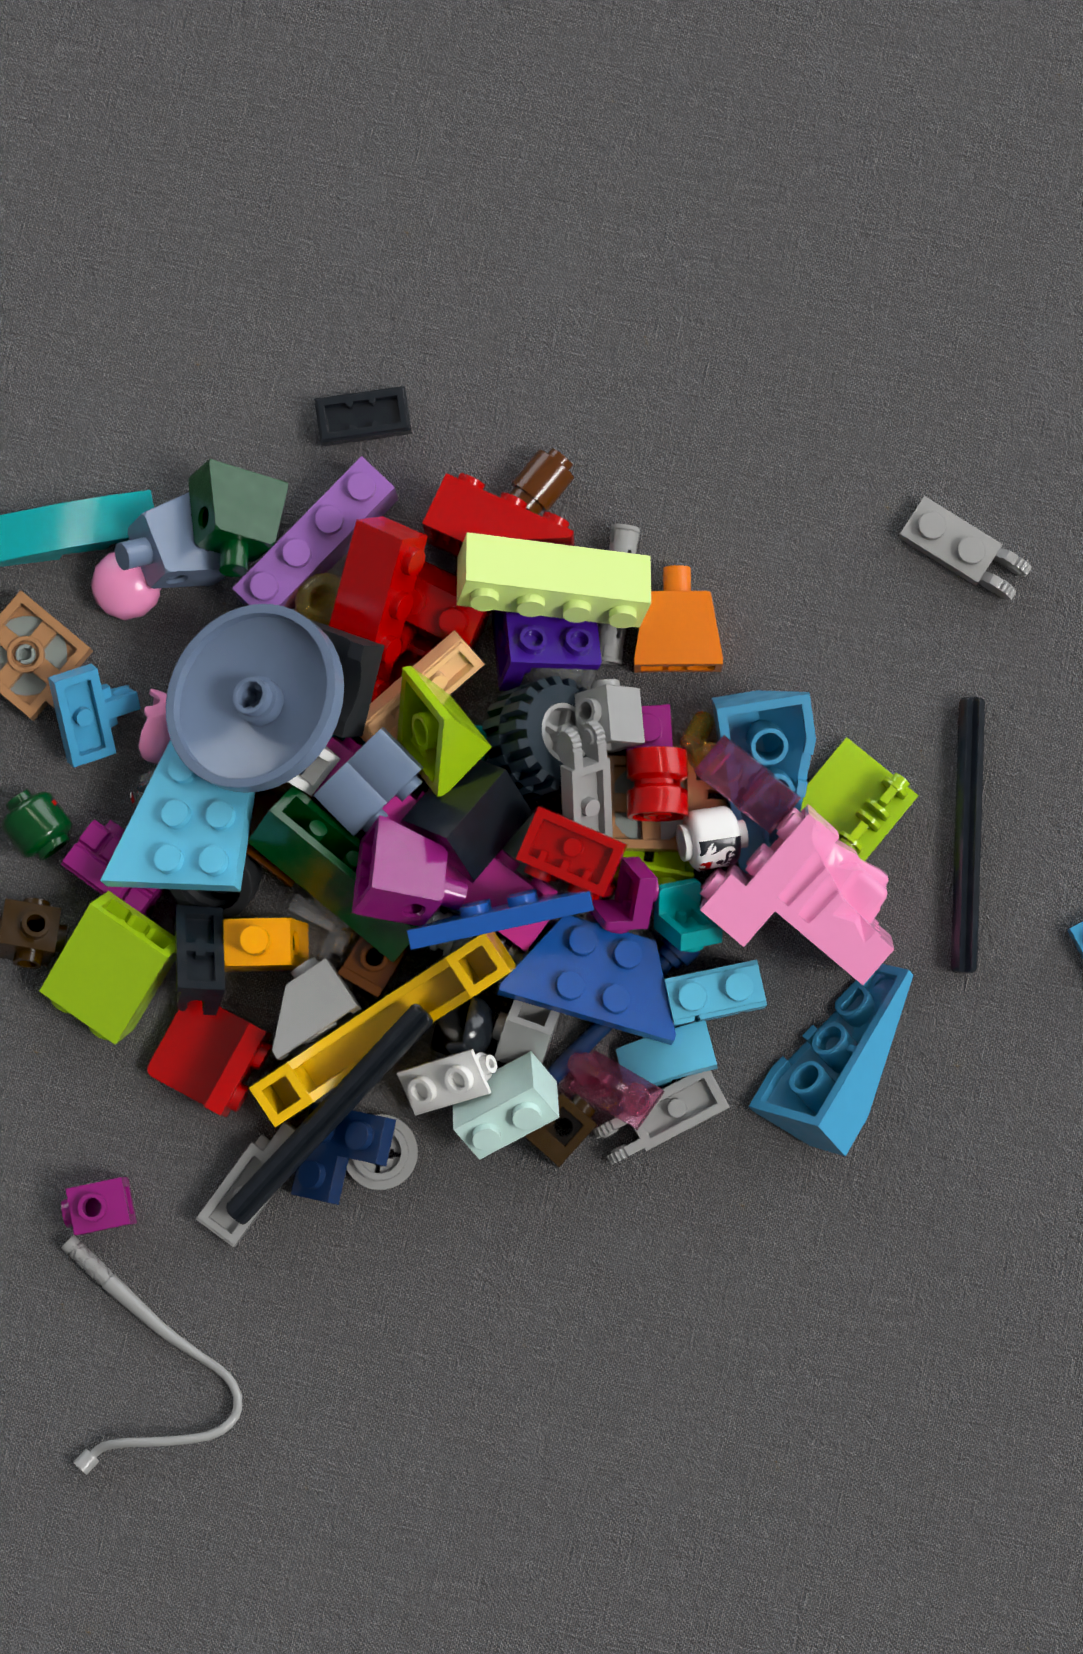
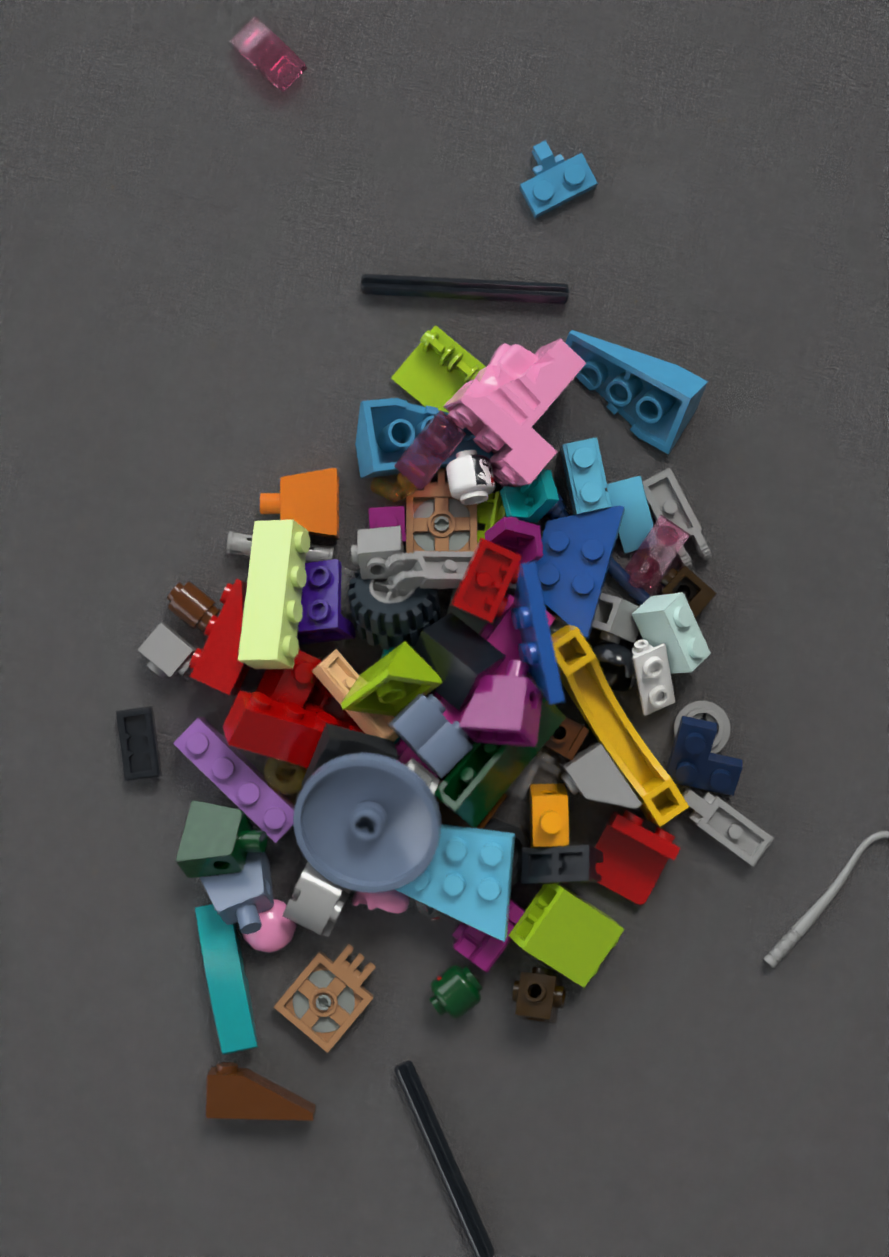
camera: 100 degrees left, 5 degrees up
dark azure hinge [48,664,141,767] -> none
magenta brick [61,1177,137,1236] -> none
black axle [226,1004,433,1225] -> none
red wheel [626,746,689,822] -> none
light grey hinge [899,496,1032,601] -> none
none -> light grey brick [138,623,196,678]
none -> light grey brick [283,862,351,937]

